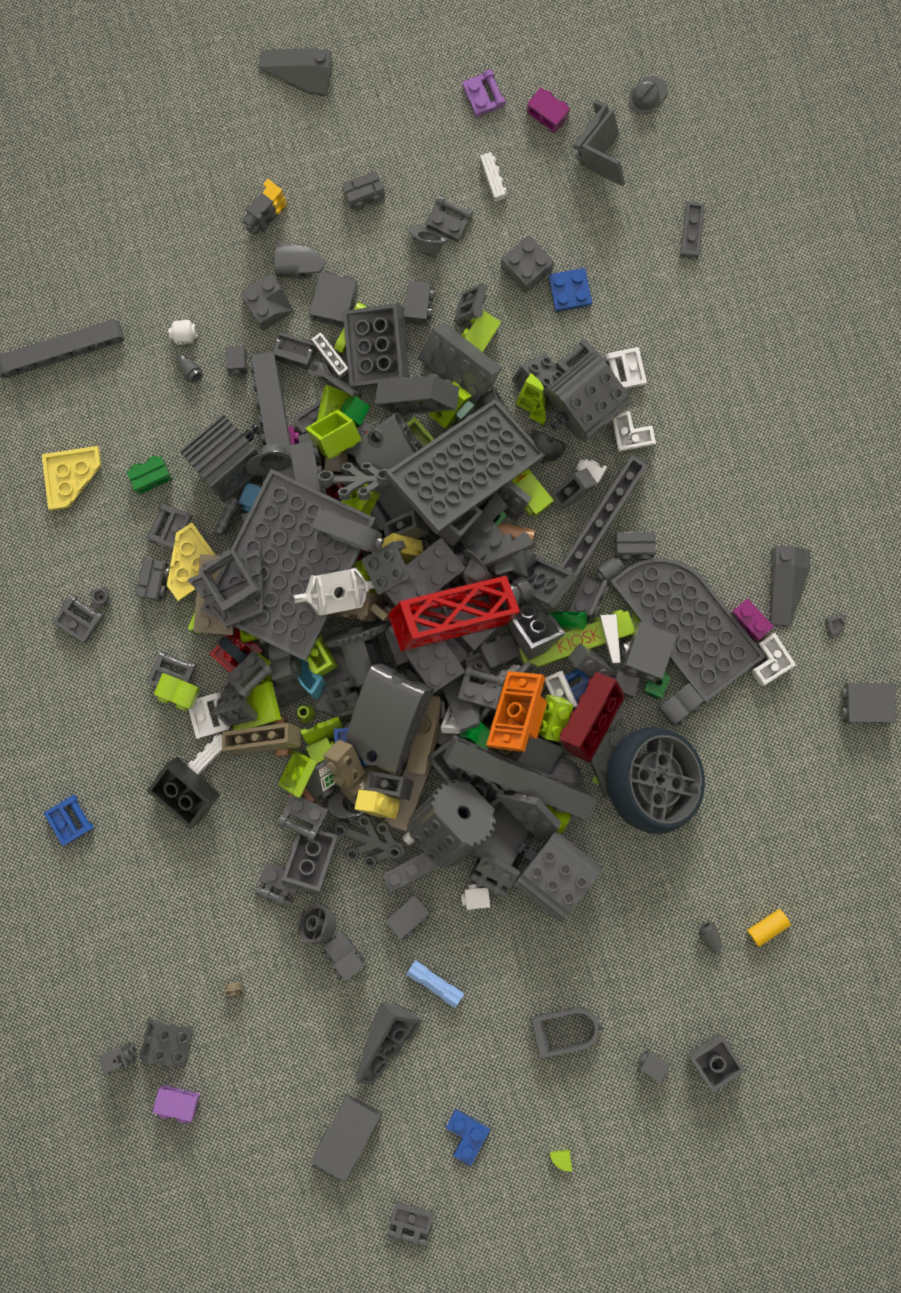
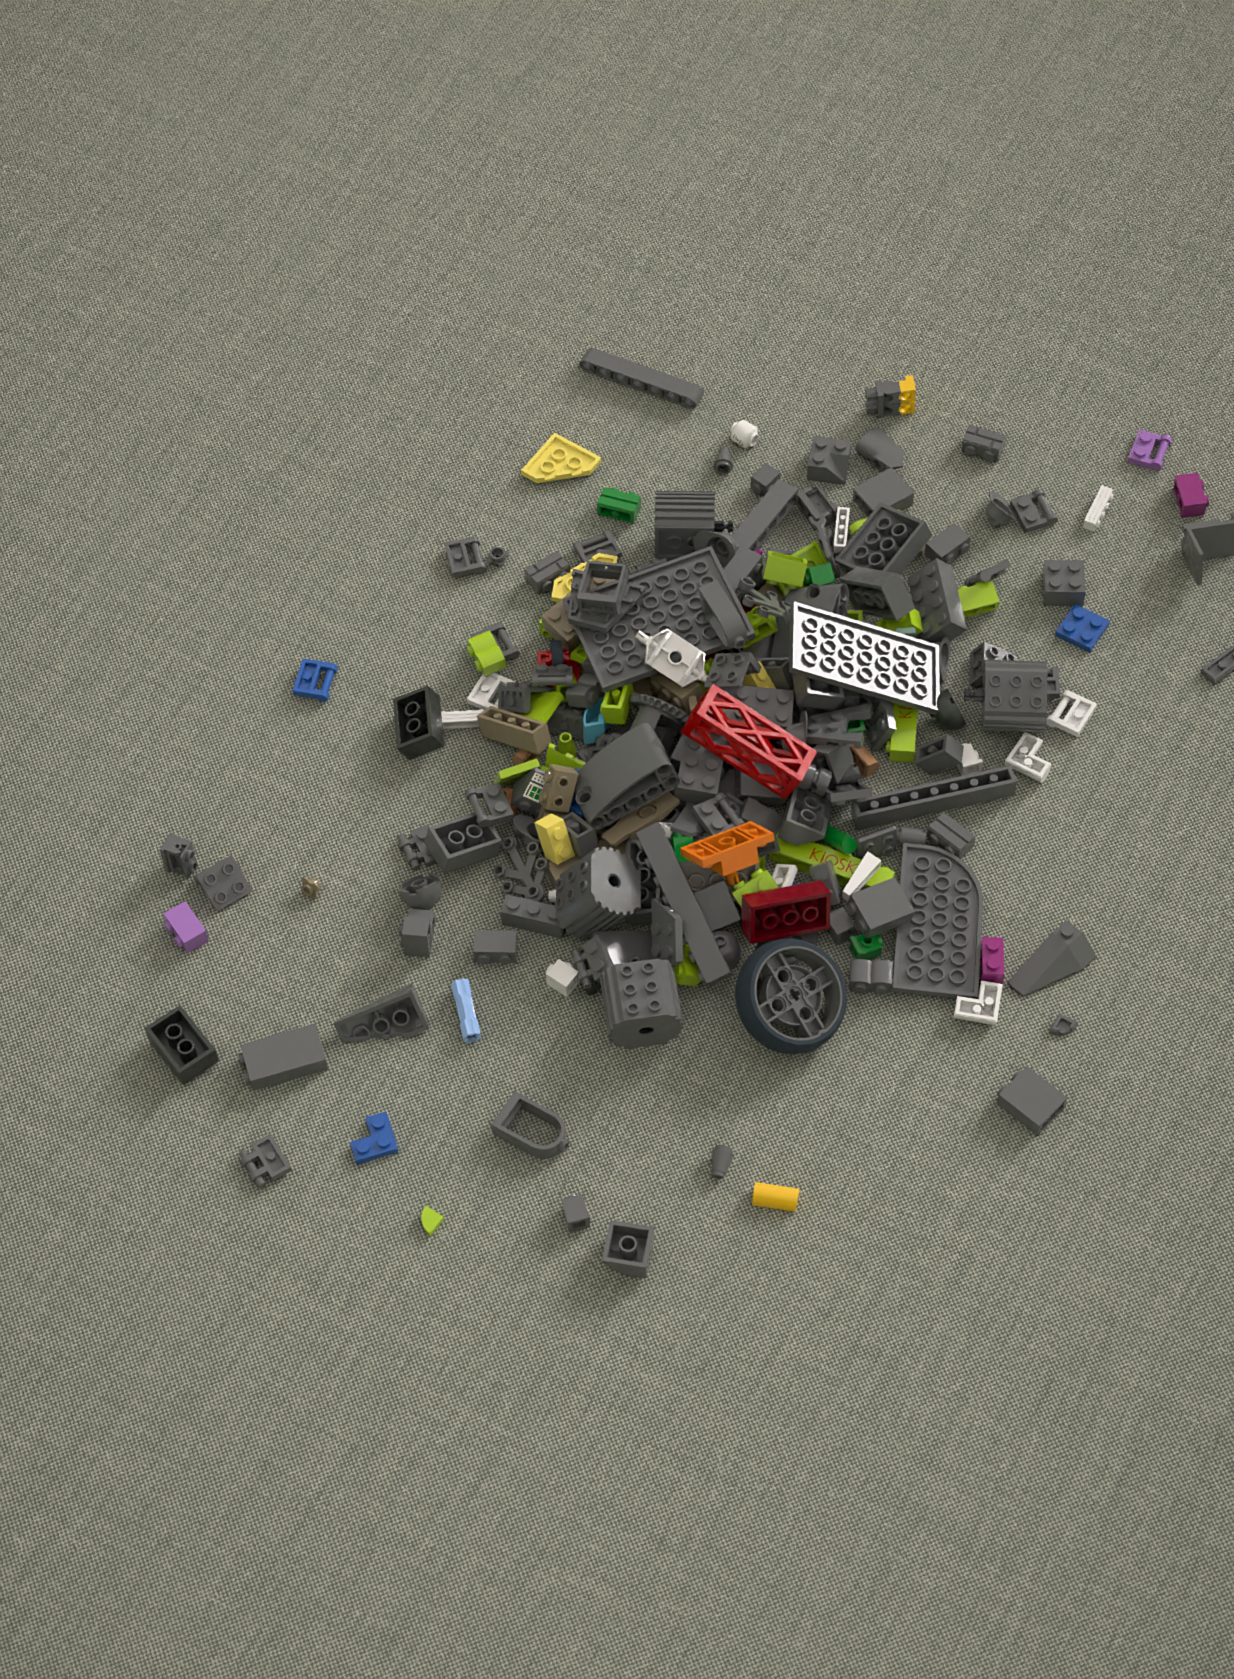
camera: 40 degrees right, 25 degrees down
dark grey wedge [258,48,333,96] -> none
lime slope [515,374,546,426] -> none
none -> pearl dark grey brick [144,1005,219,1085]

